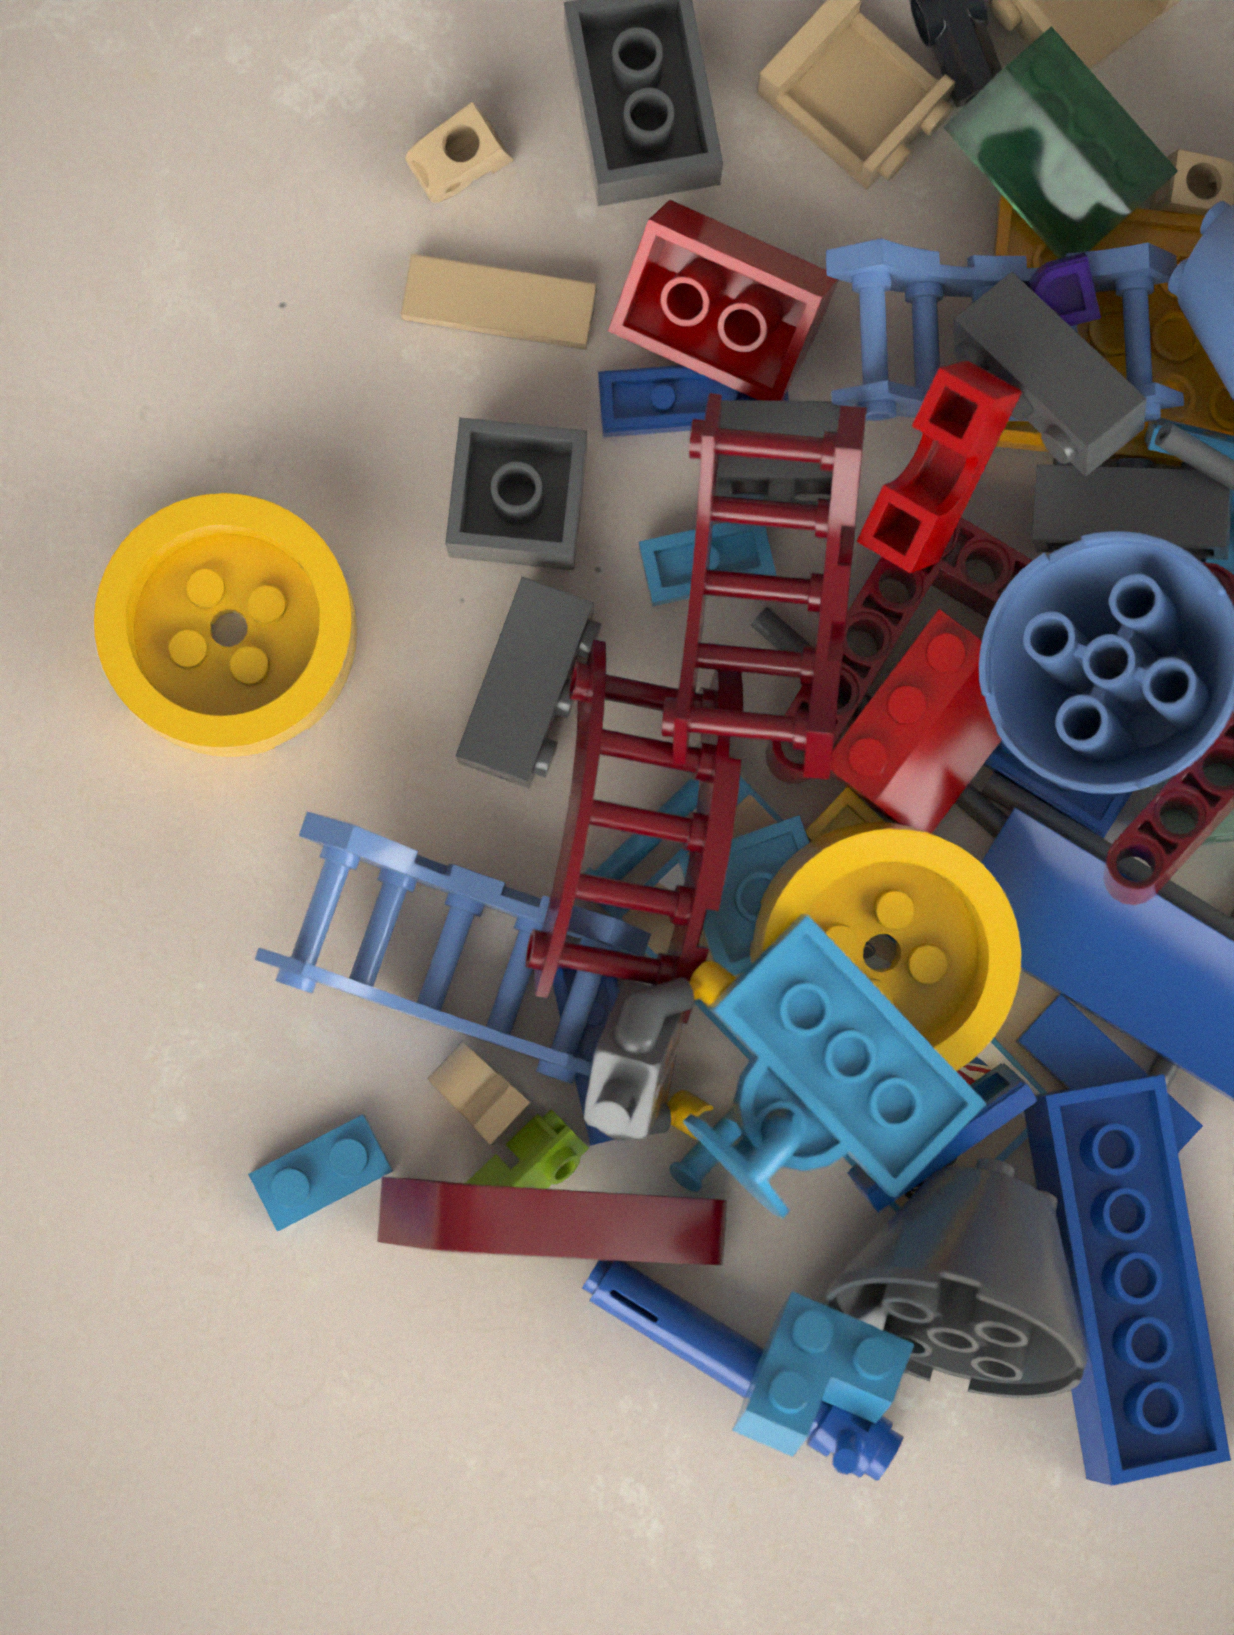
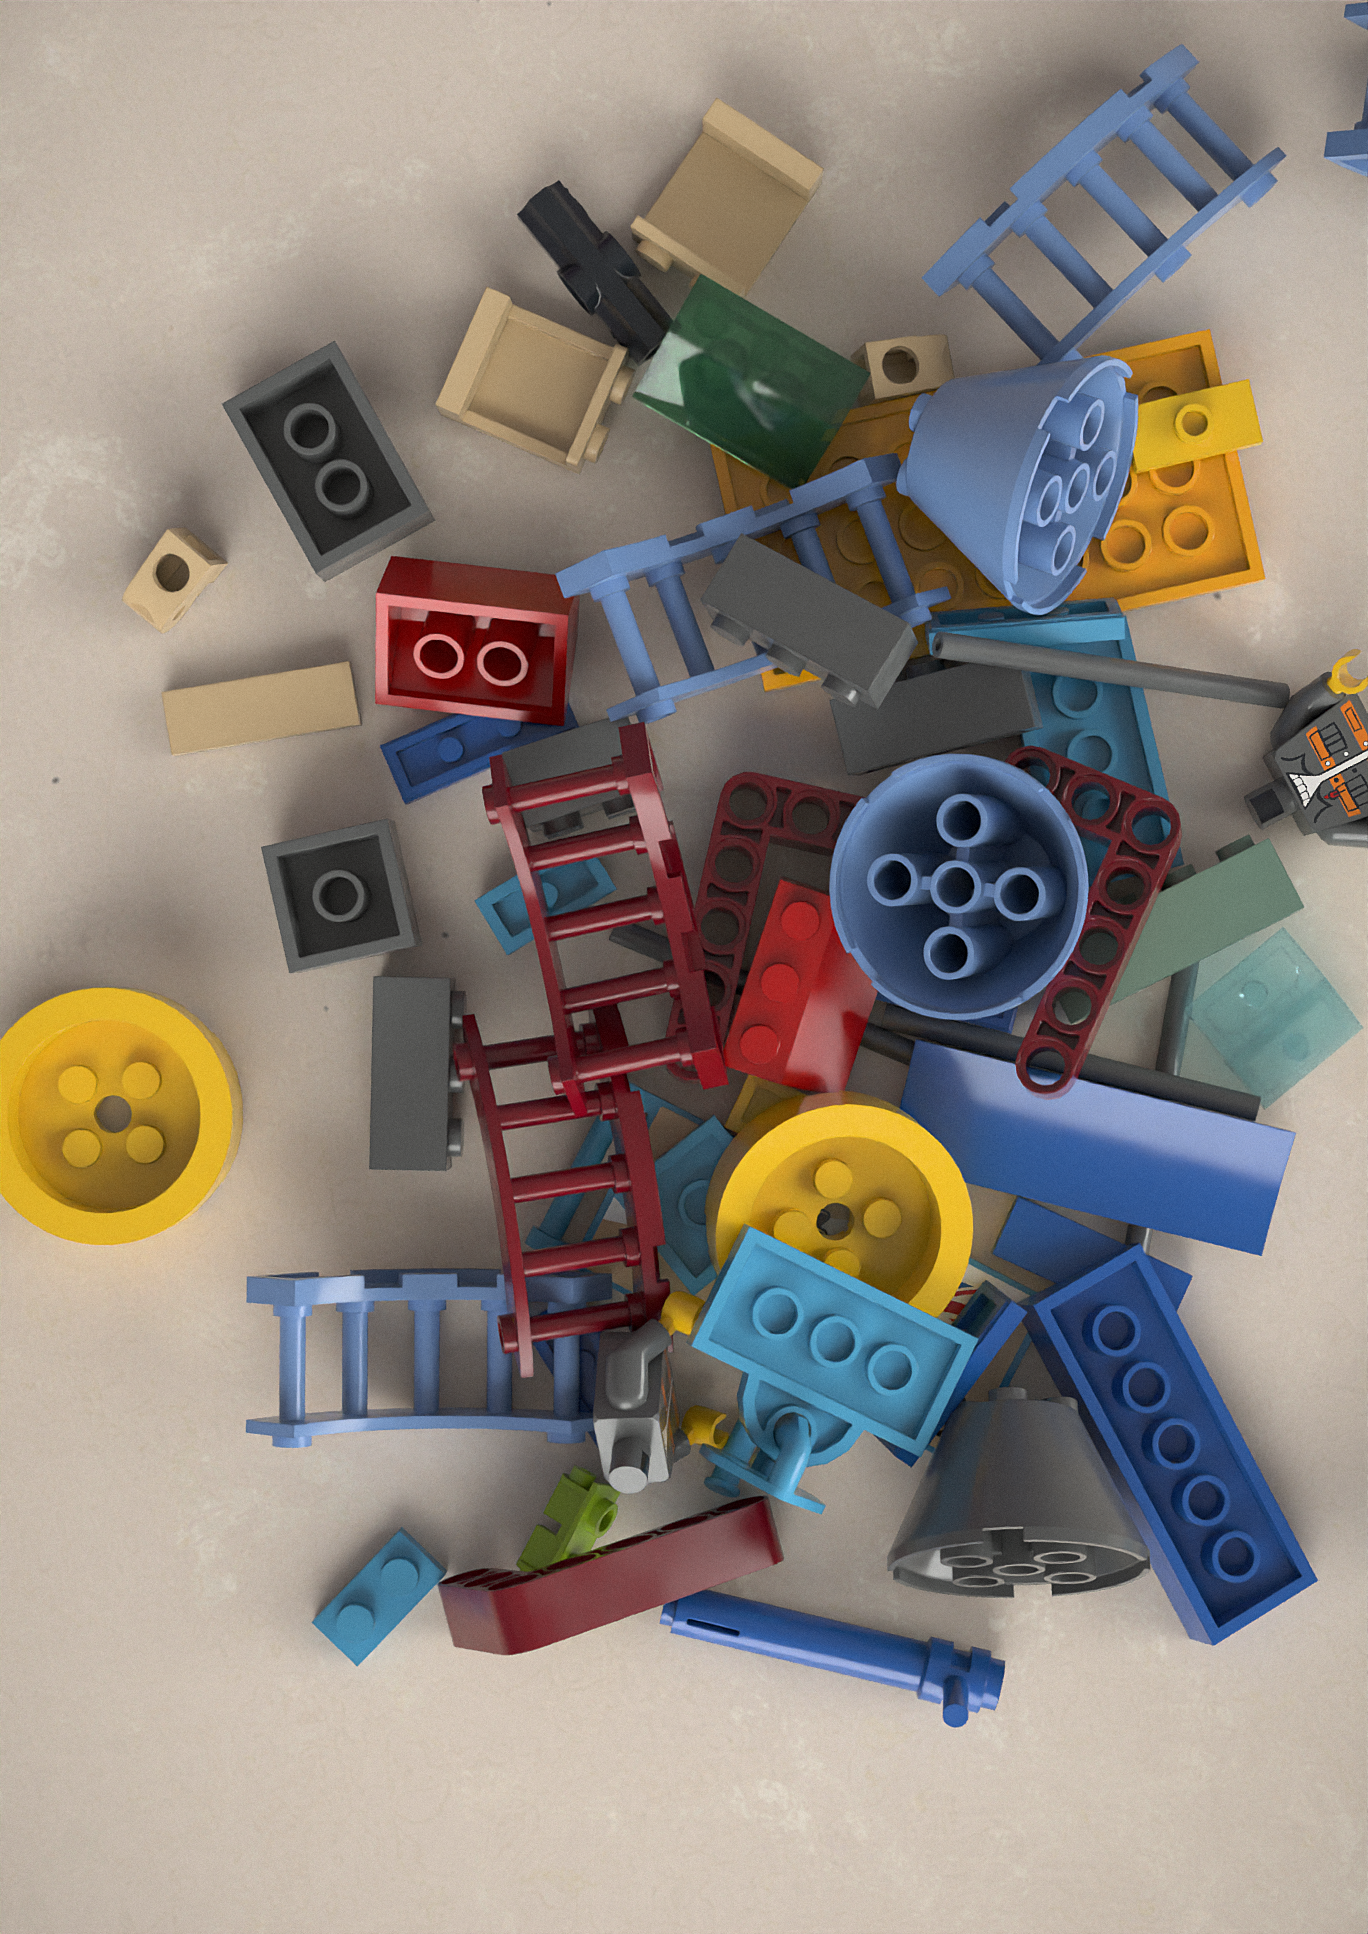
camera: 15 degrees left, 5 degrees up
tan leg [427,1041,531,1145] -> none
dark azure brick [732,1291,914,1457] -> none
red arch [856,361,1023,574] -> none
dark purple tile [1028,252,1101,326] -> none

